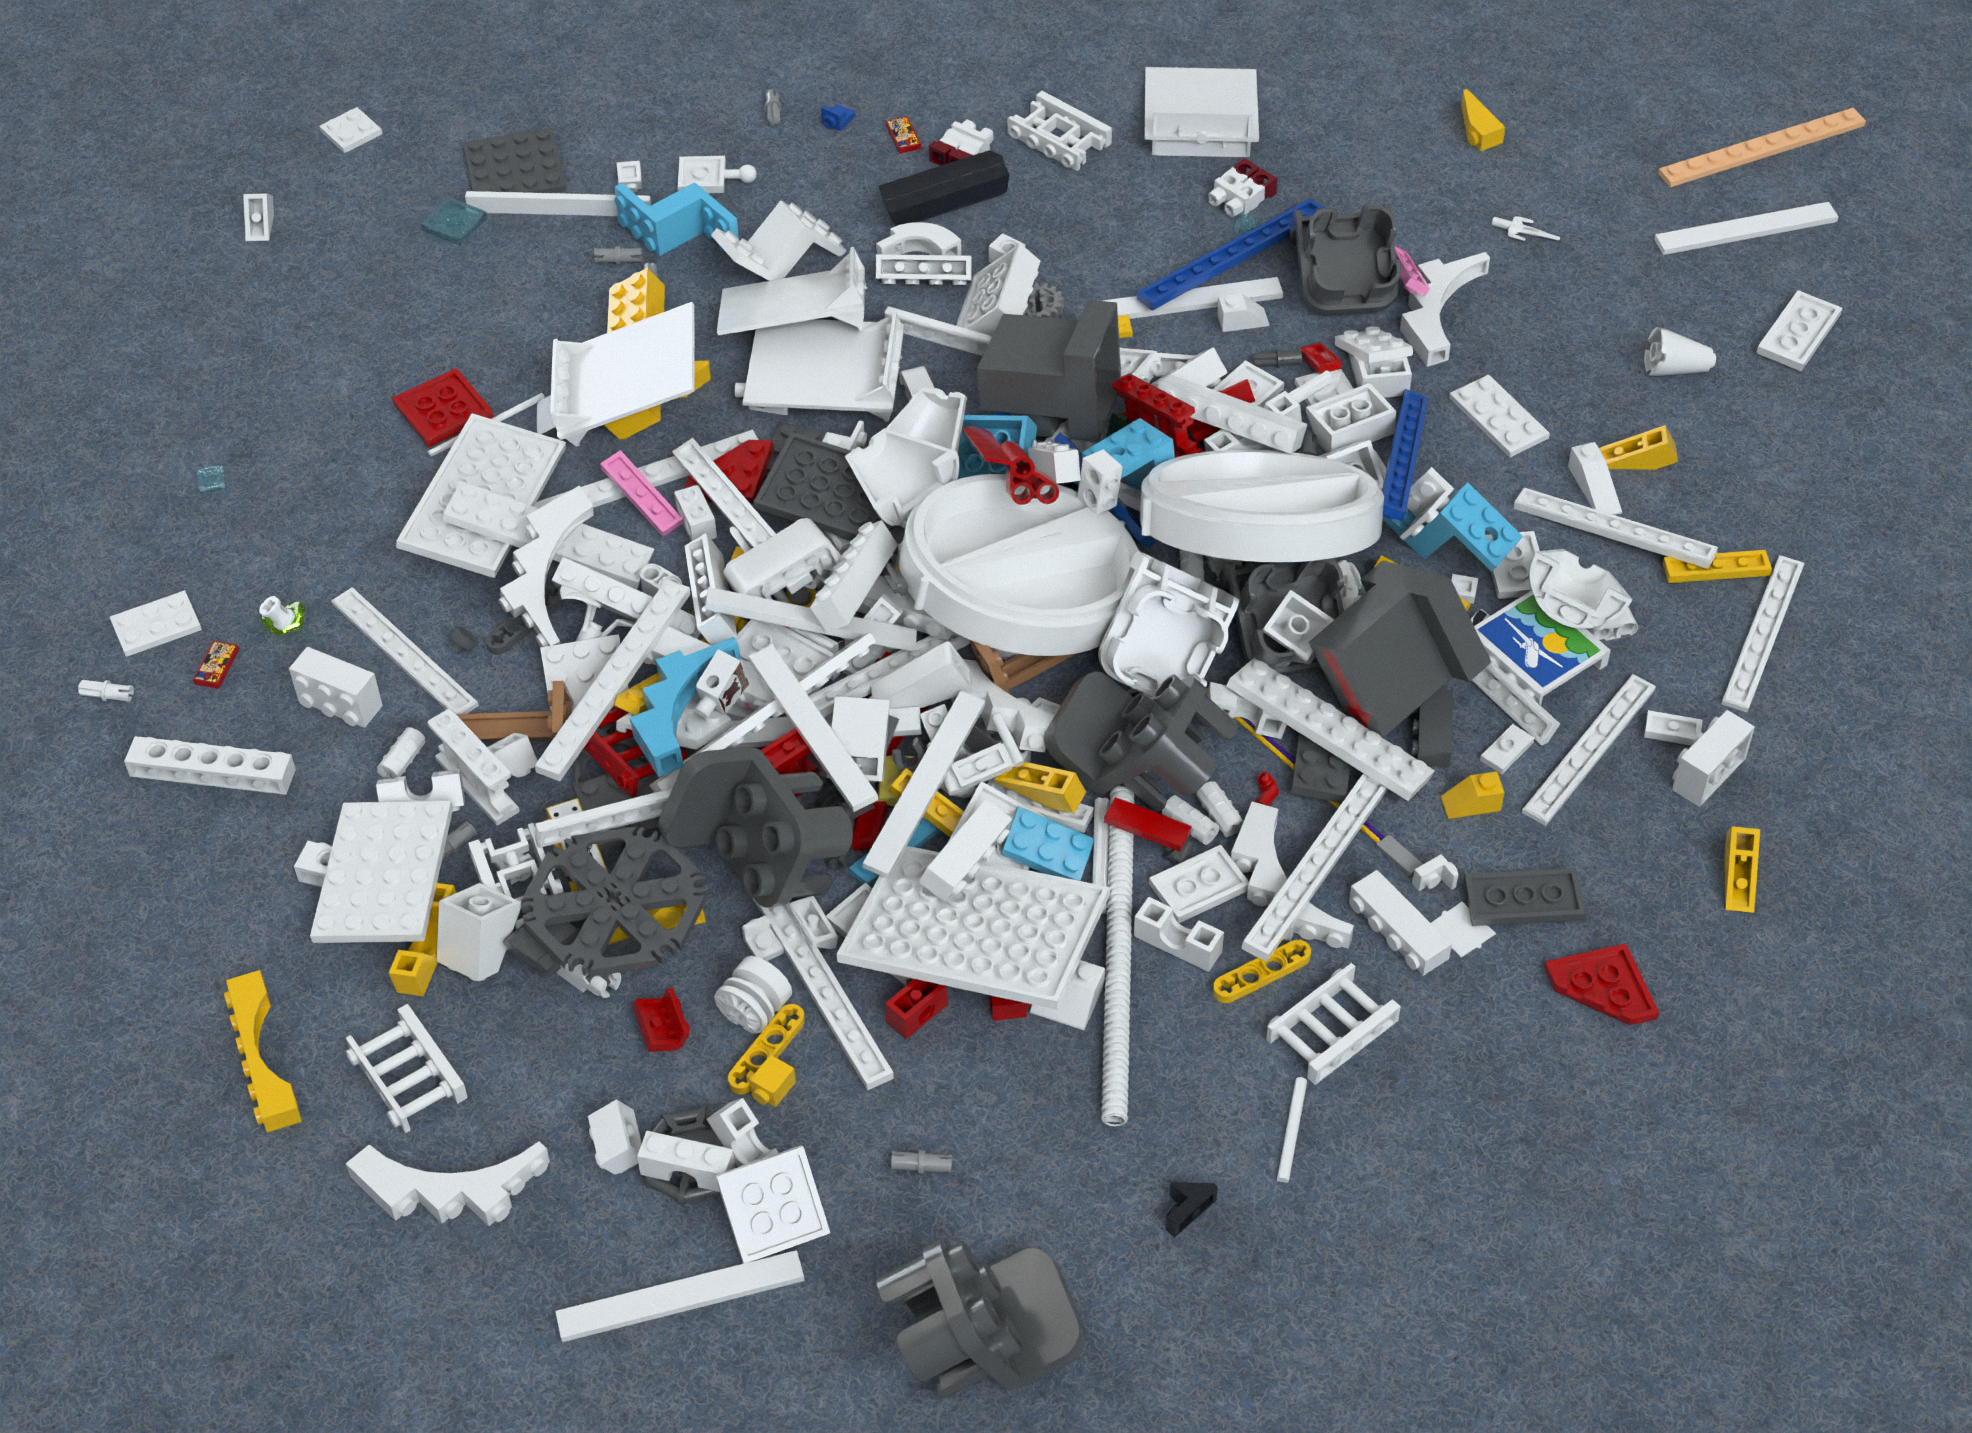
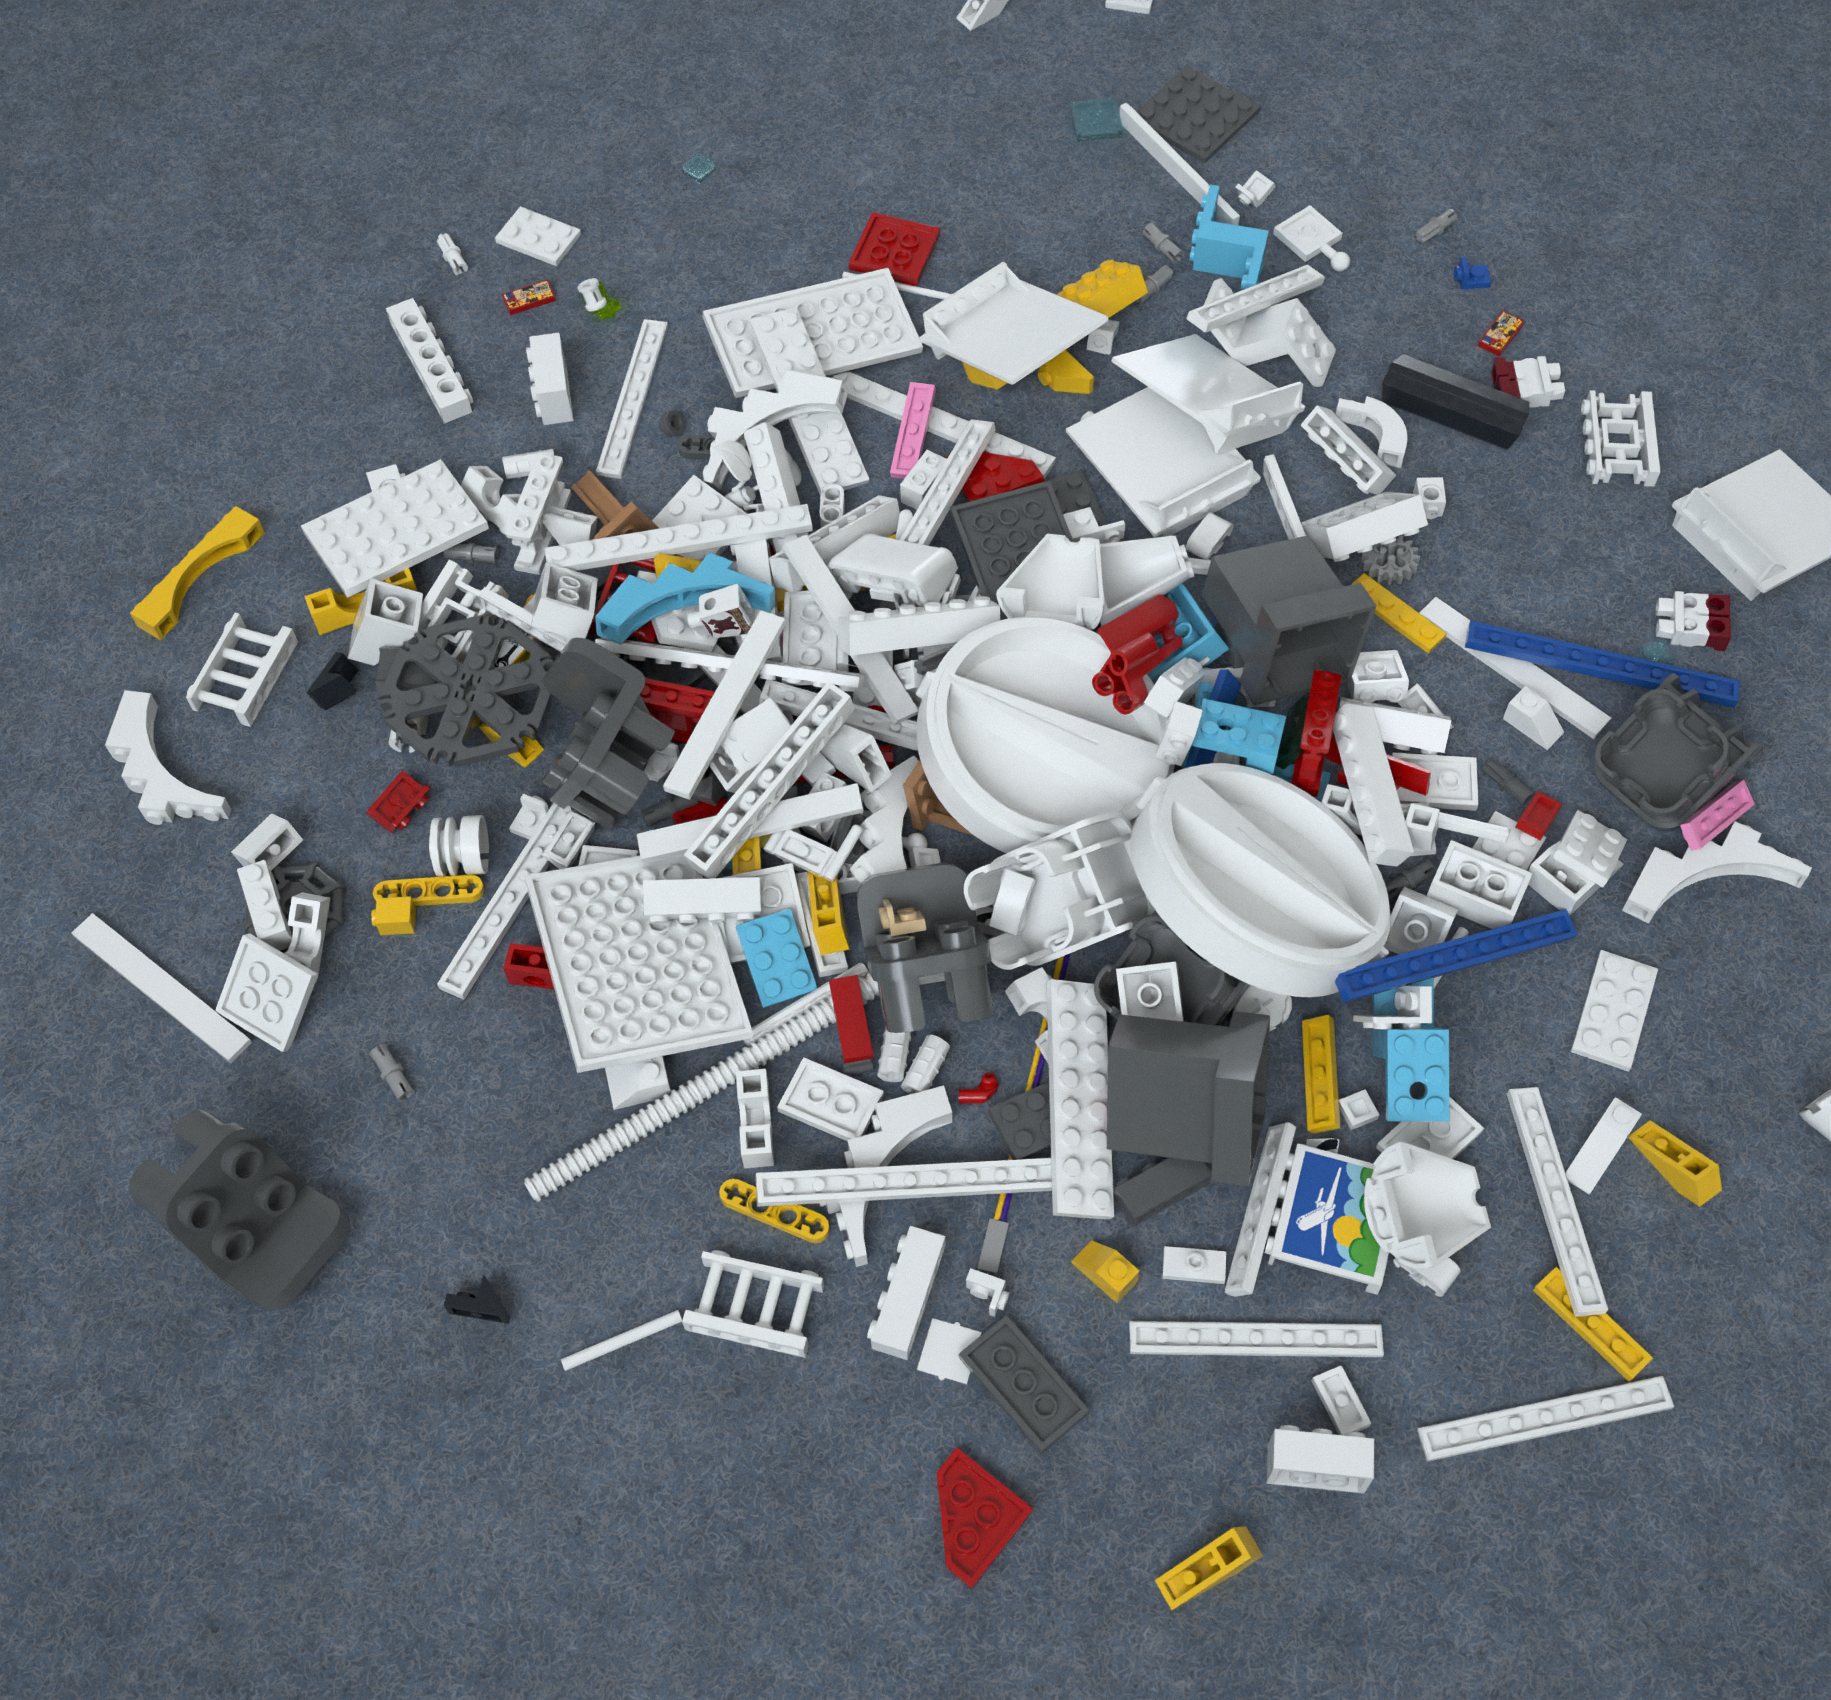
camera: 55 degrees right, 10 degrees up
none -> black slope [306,652,358,710]
none -> white brick [531,562,598,640]
none -> white brick [684,681,855,879]
none -> tan bracket [879,899,926,936]
none -> white slope [990,869,1036,936]
none -> white tile [1186,265,1325,333]

